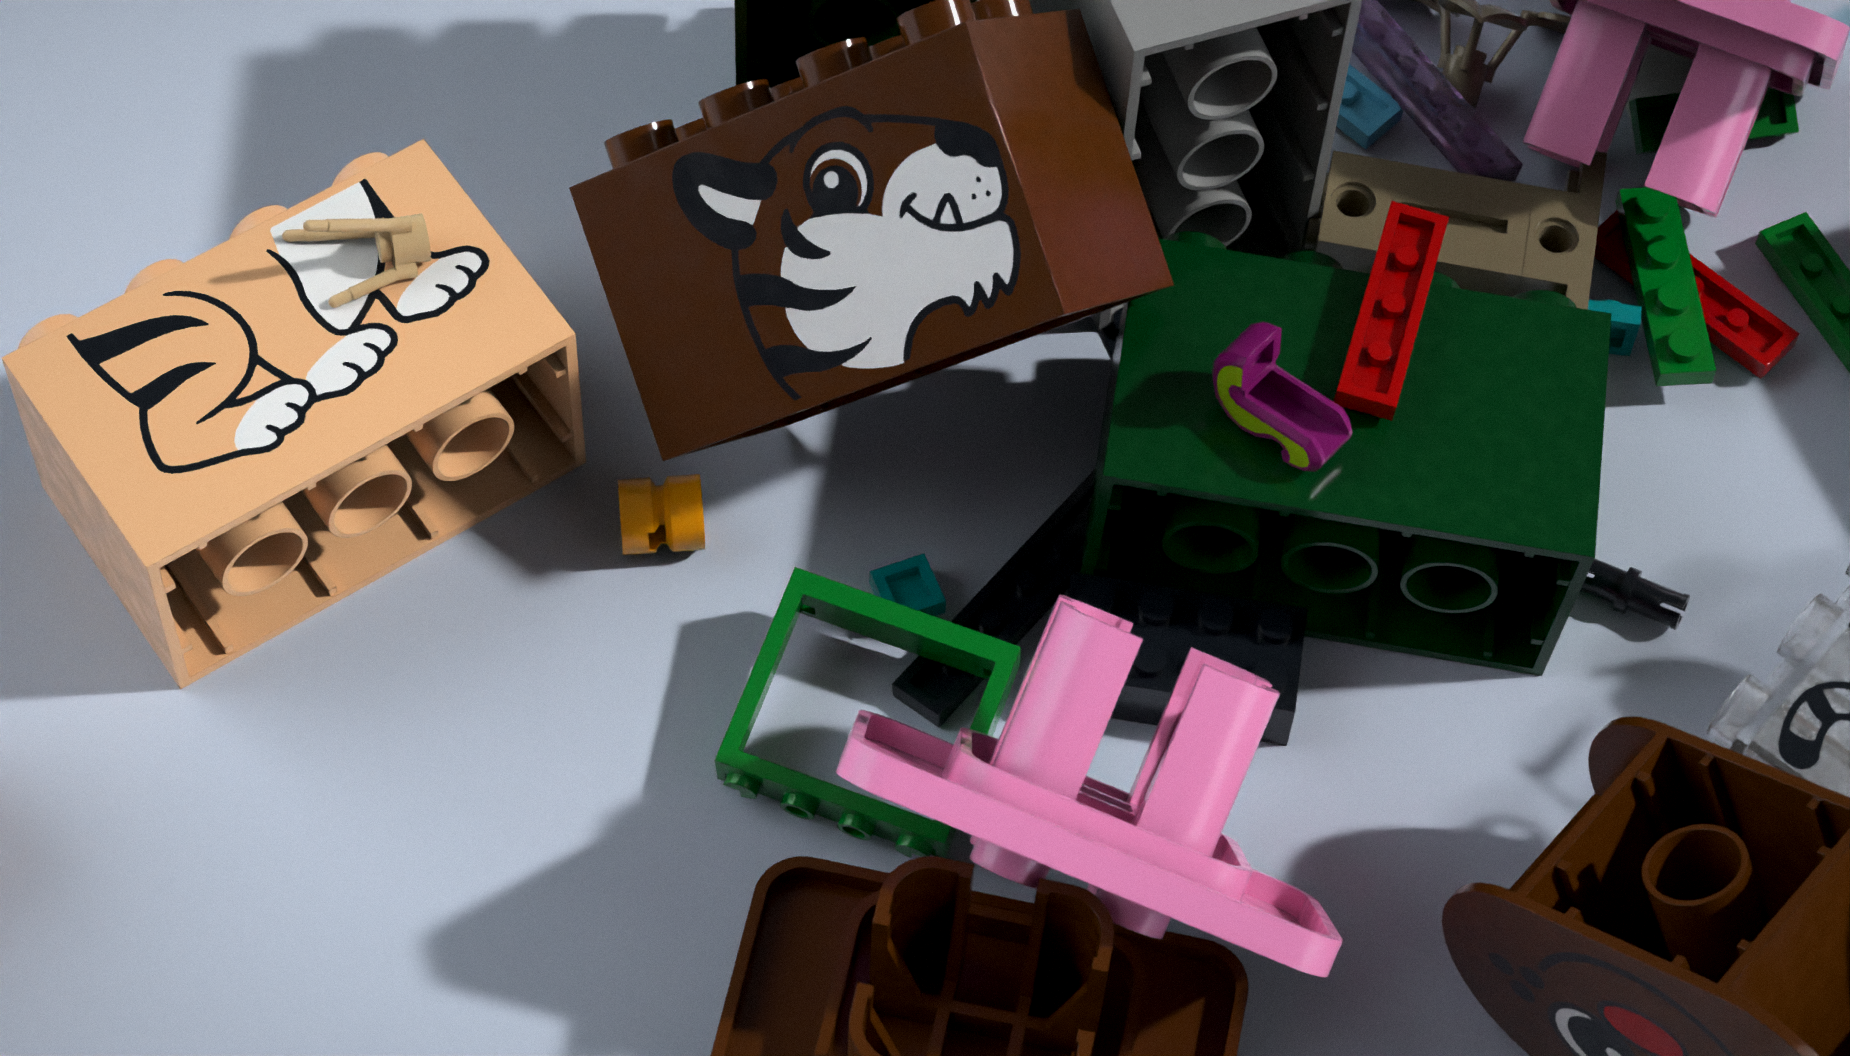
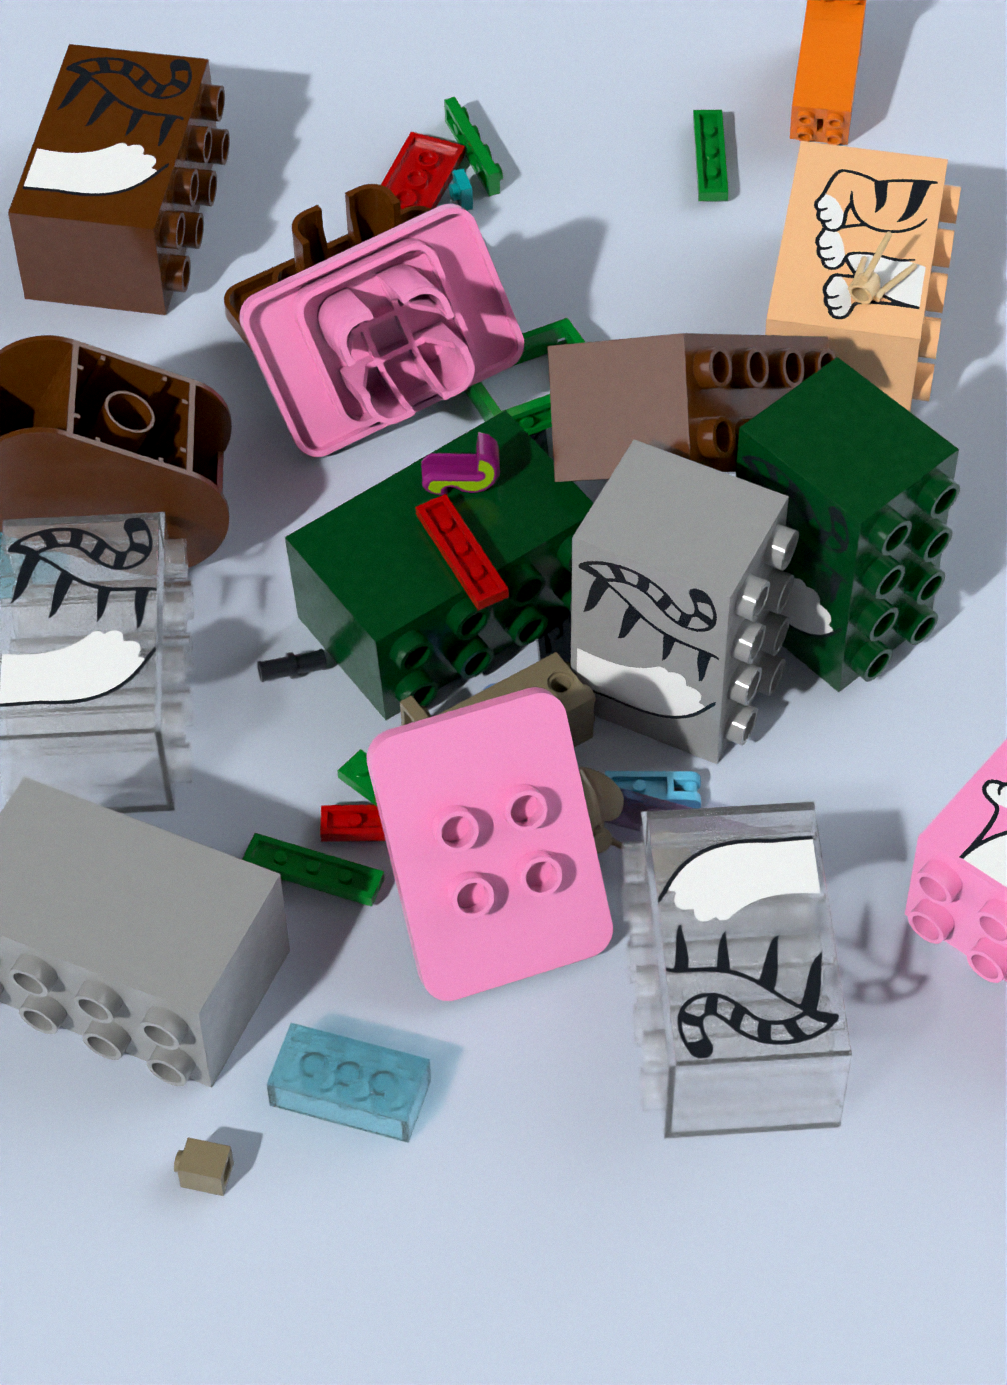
camera: 140 degrees right, 5 degrees down
none -> green plate [693,109,728,201]

